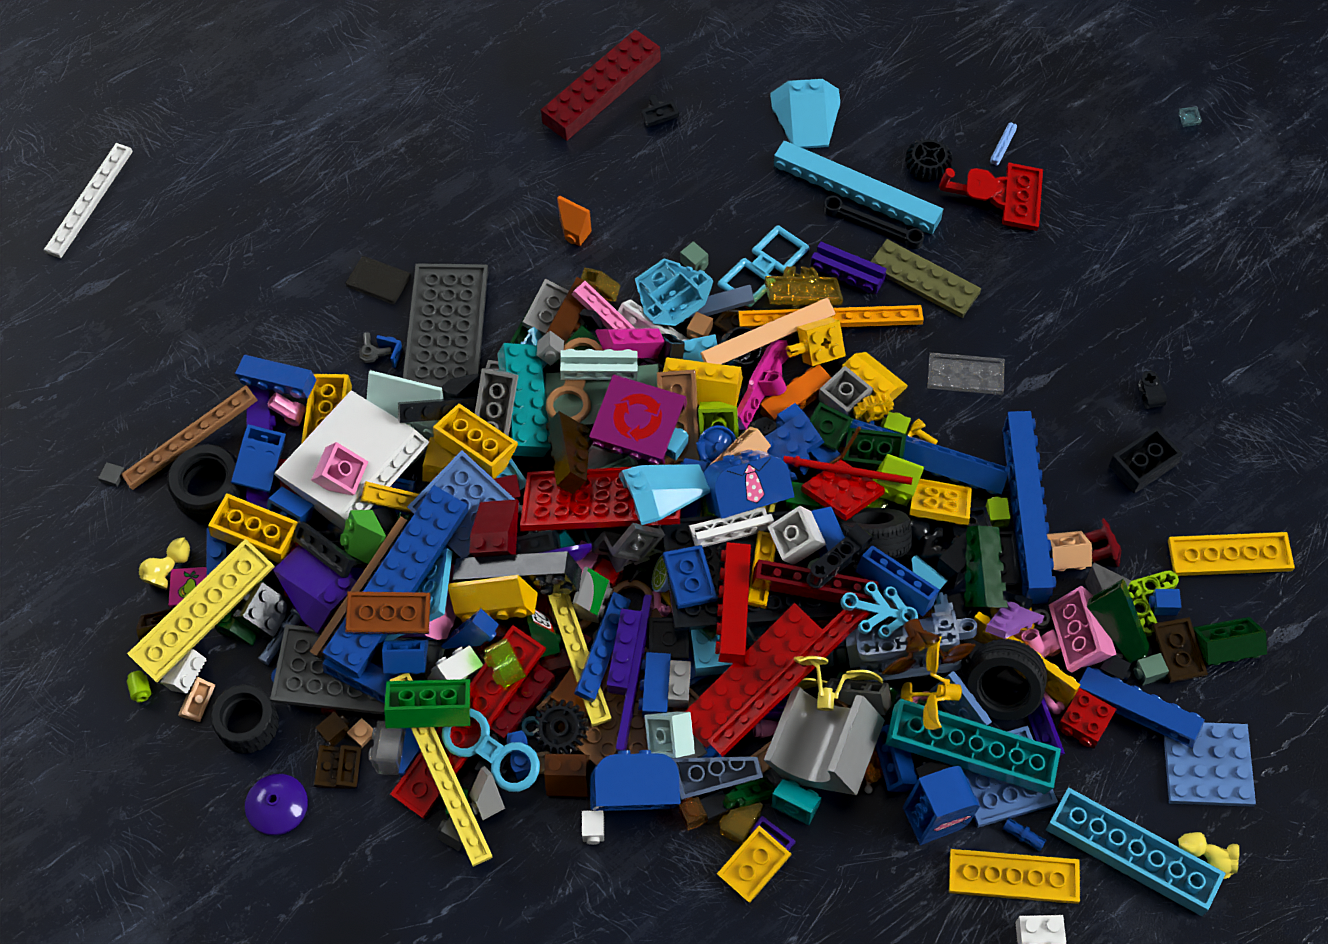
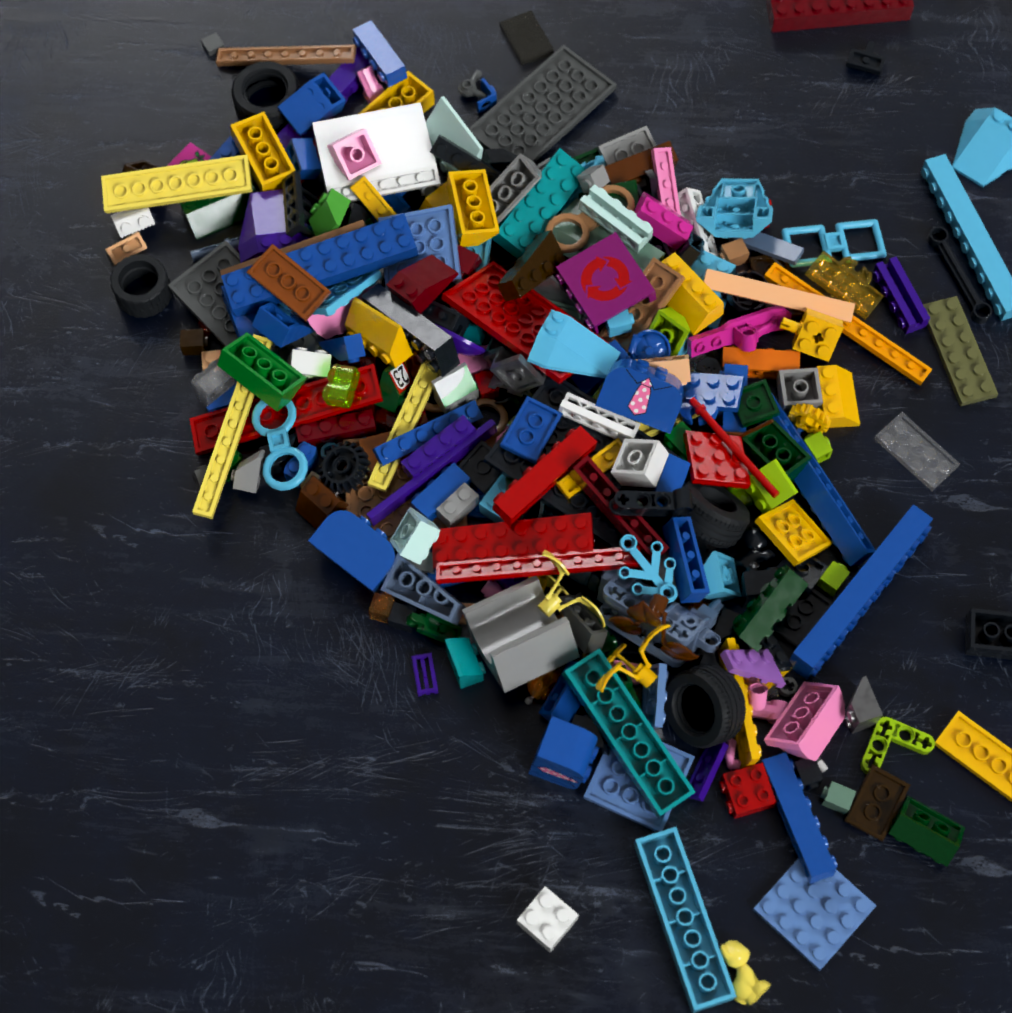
camera: 40 degrees right, 5 degrees up
lime brick [127,671,151,702] -> none
light yellow animal [139,537,190,590] -> none
black brick [232,582,293,638] -> none
dark purple dish [245,774,308,835] -> none
dark brown slope [313,745,361,789] -> none
orange slope [557,196,592,246] -> none
clear yellow slope [581,267,620,302] -> none
white brick [582,811,604,845] -> none
sand green brick [680,242,708,271] -> none
yellow plate [717,826,792,903] -> none
clear yellow slope [718,803,763,845] -> none
yellow plant [906,419,938,444] -> none
yellow plate [949,849,1080,904] -> none
blue pin [1003,818,1046,852] -> none
light nougat slope [1047,531,1092,571] -> none
dark red connector [1085,518,1122,567] -> none
dark green slope [1087,579,1149,663] -> none
blue brick [1149,589,1181,616] -> none

